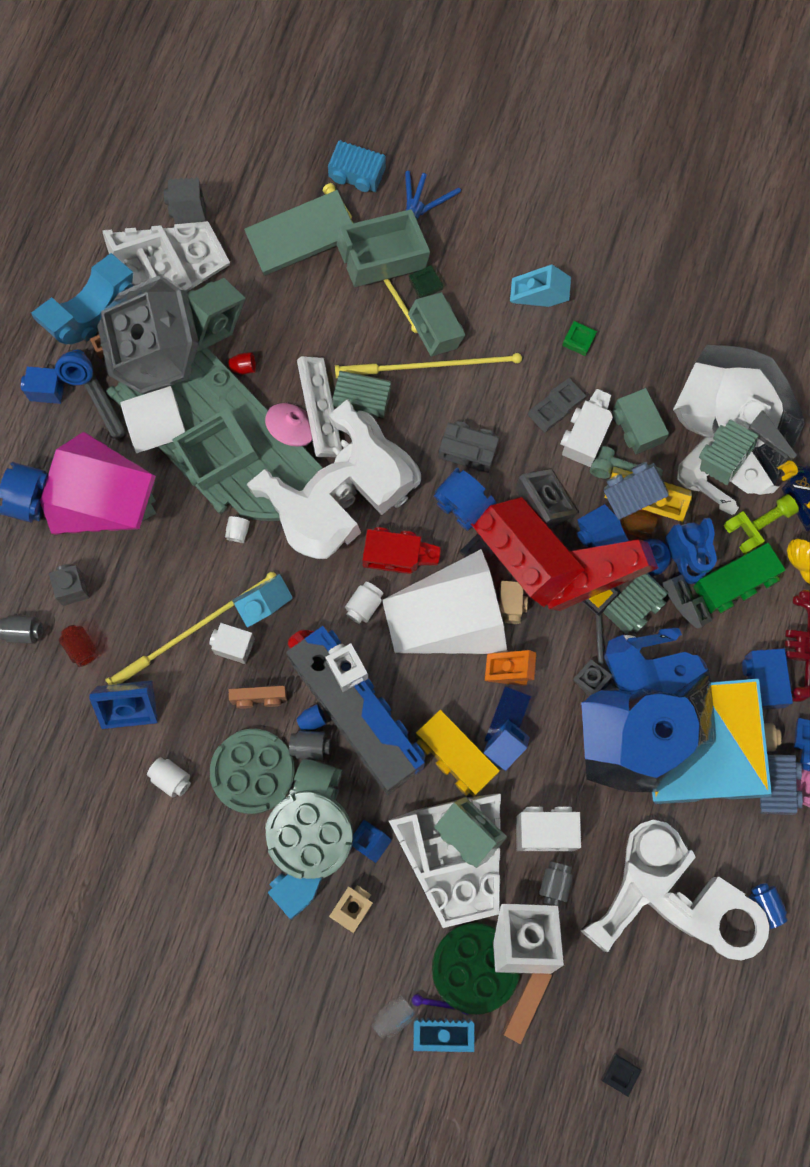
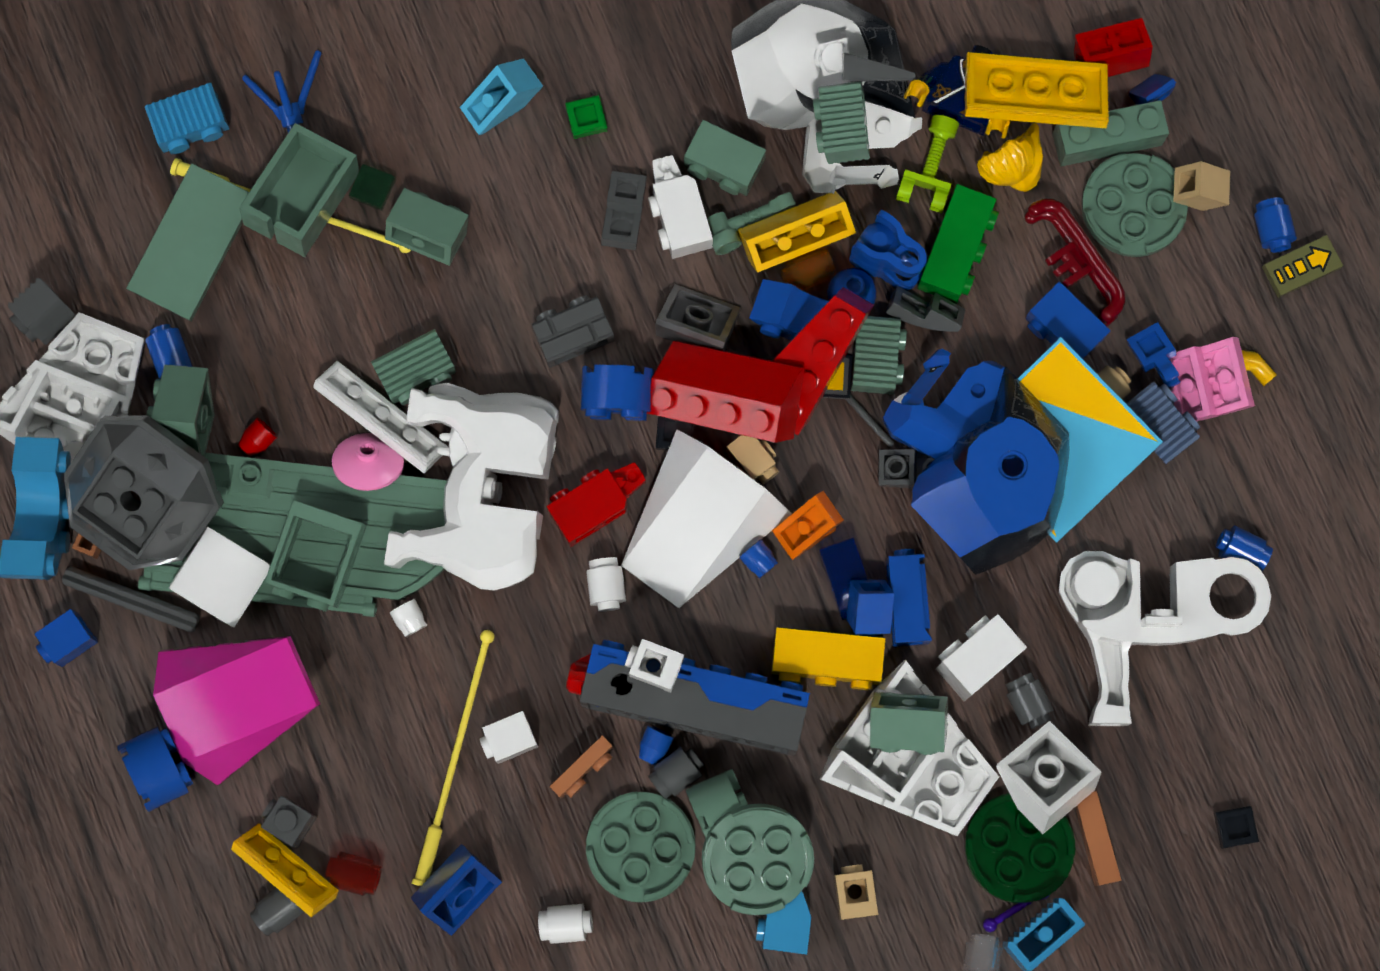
camera: 40 degrees left, 5 degrees up
blue brick [55,350,93,385] -> none
medium azure slope [232,574,293,627] -> none
light yellow piece [335,353,522,378] -> none
blue slope [352,820,392,863] -> none
sand blue brick [604,462,669,520] -> none
none -> blue brick [145,324,193,379]
none -> yellow tile [231,823,339,917]
none -> blue hose [739,540,778,579]
none -> blue window [886,549,932,647]

